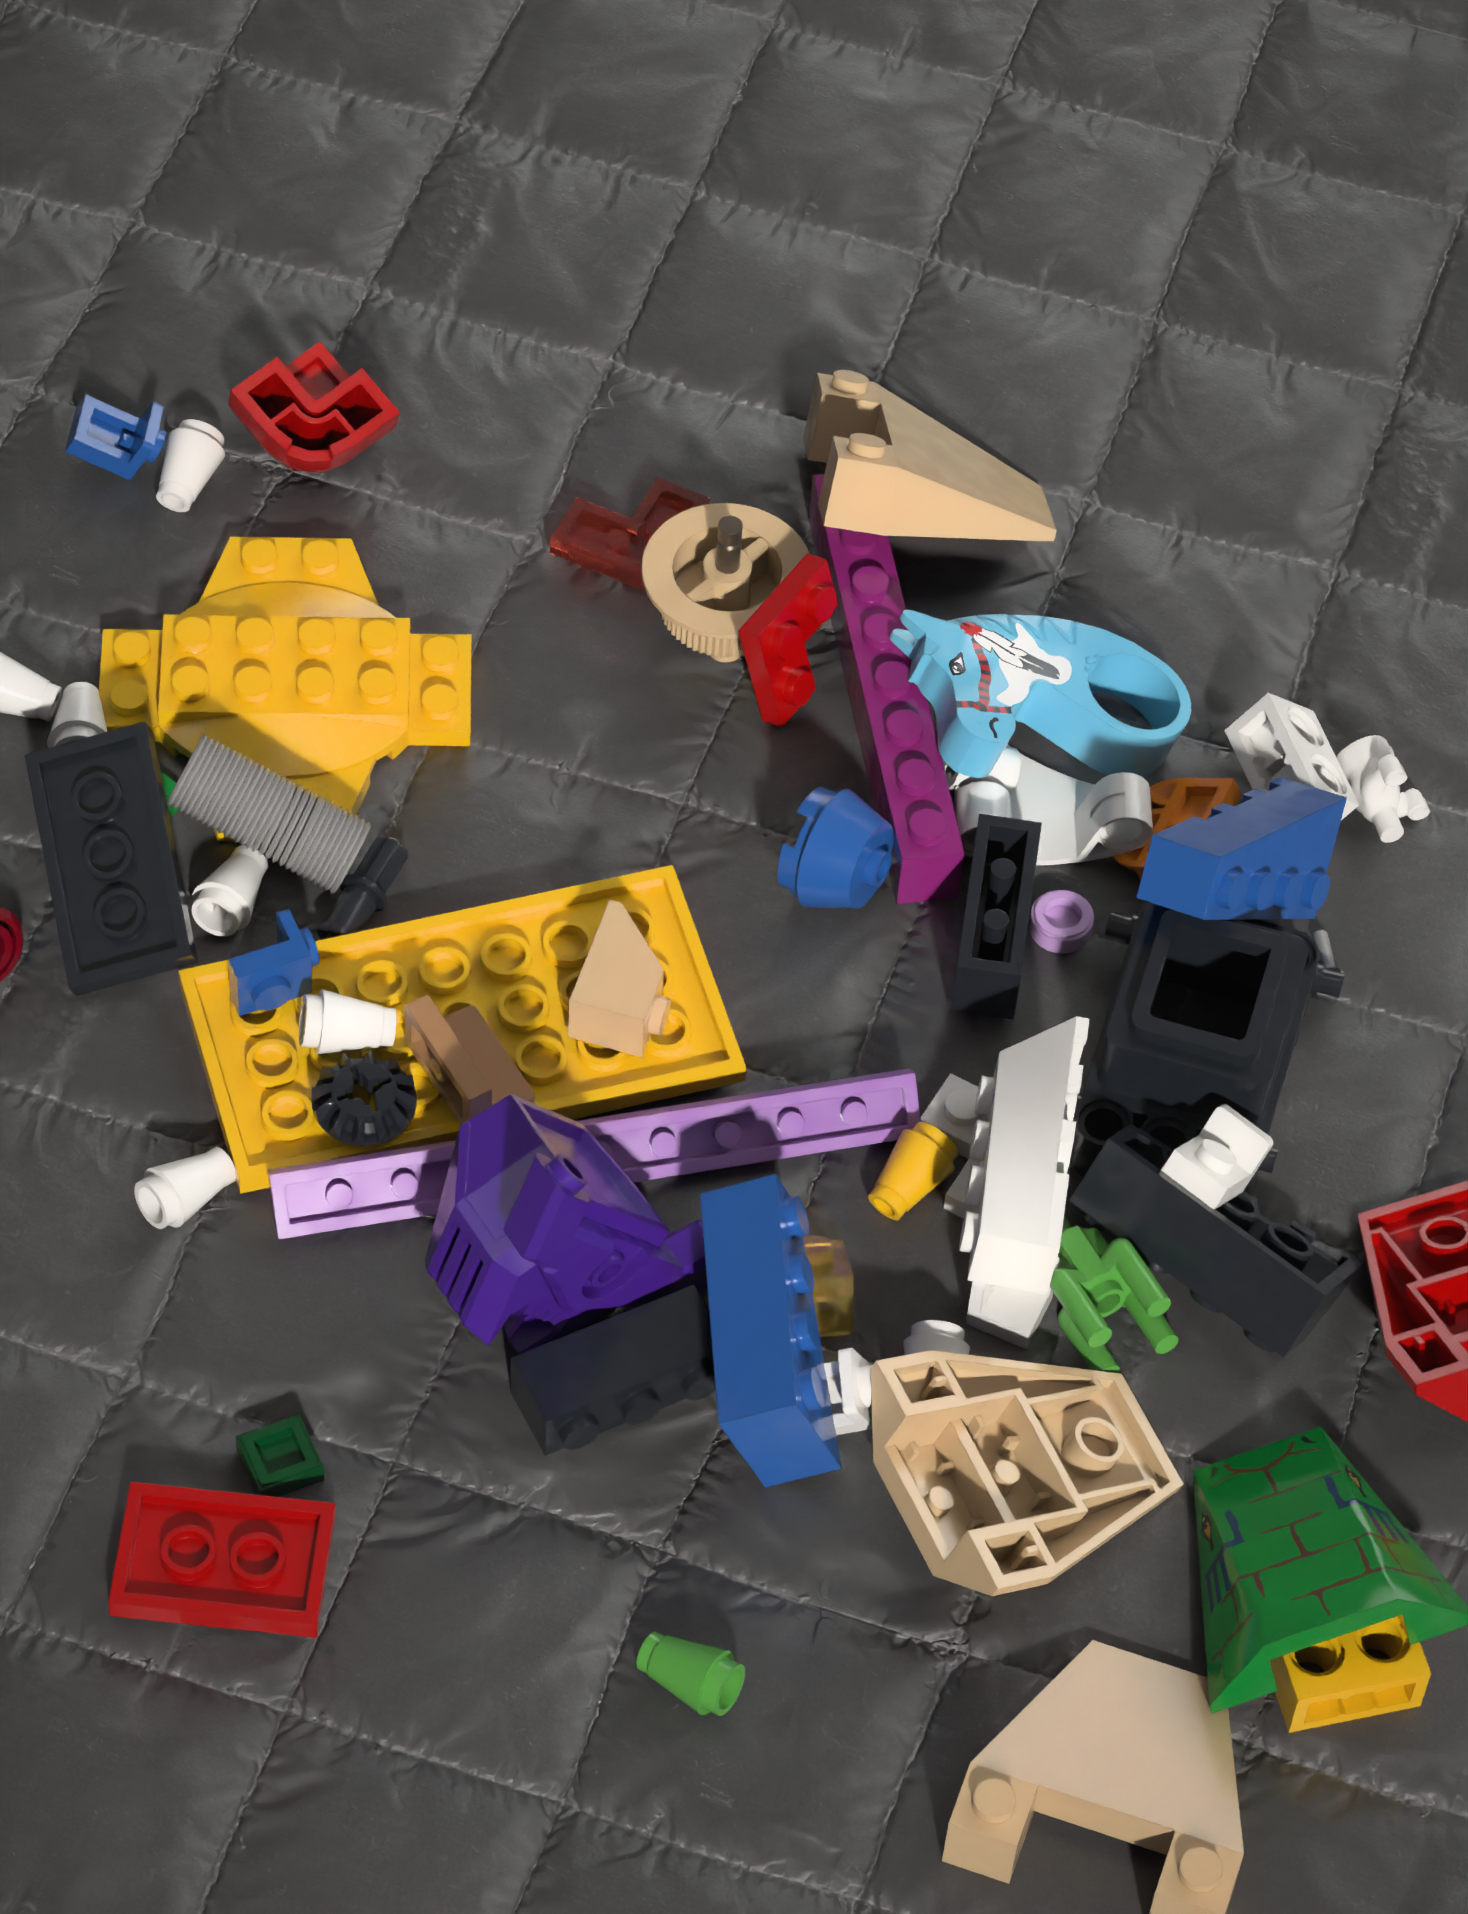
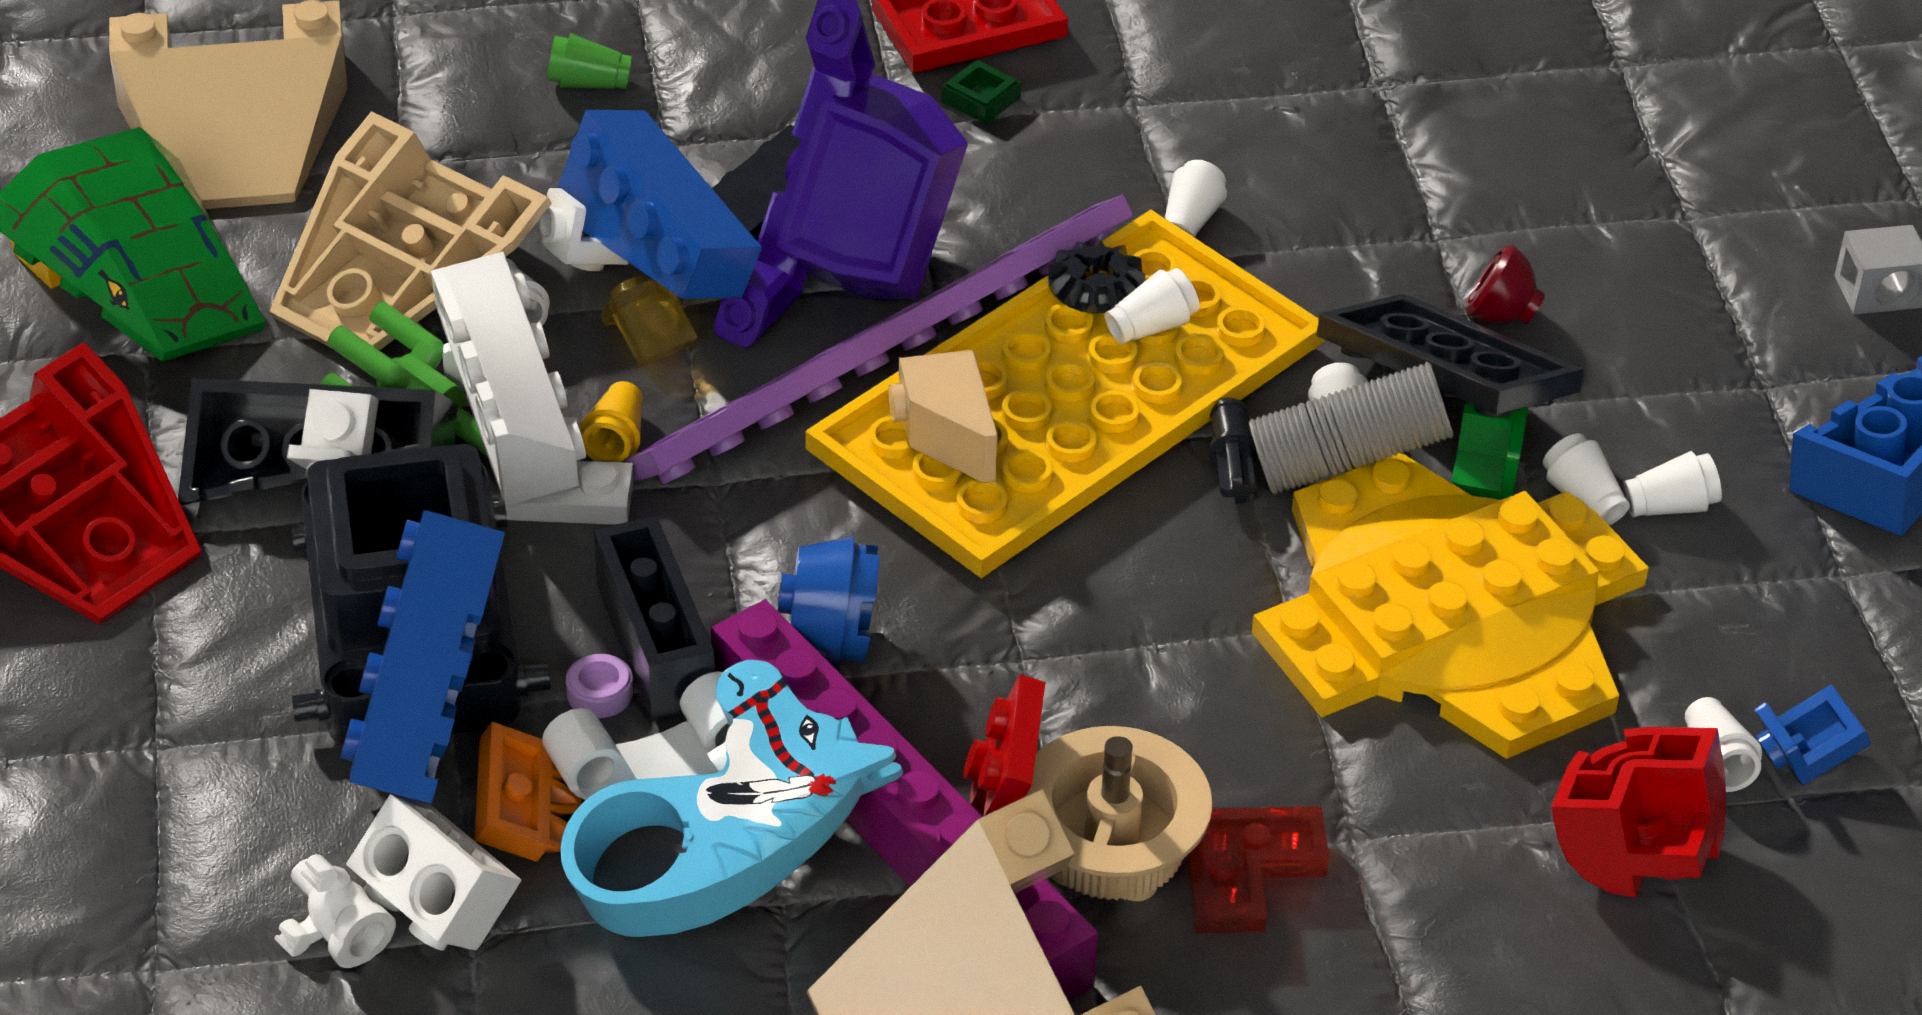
camera: 155 degrees right, 10 degrees down
blue bracket [228,909,319,1016] -> none
medium nougat panel [405,995,535,1125] -> none
light grey piece [1312,930,1343,973] -> none

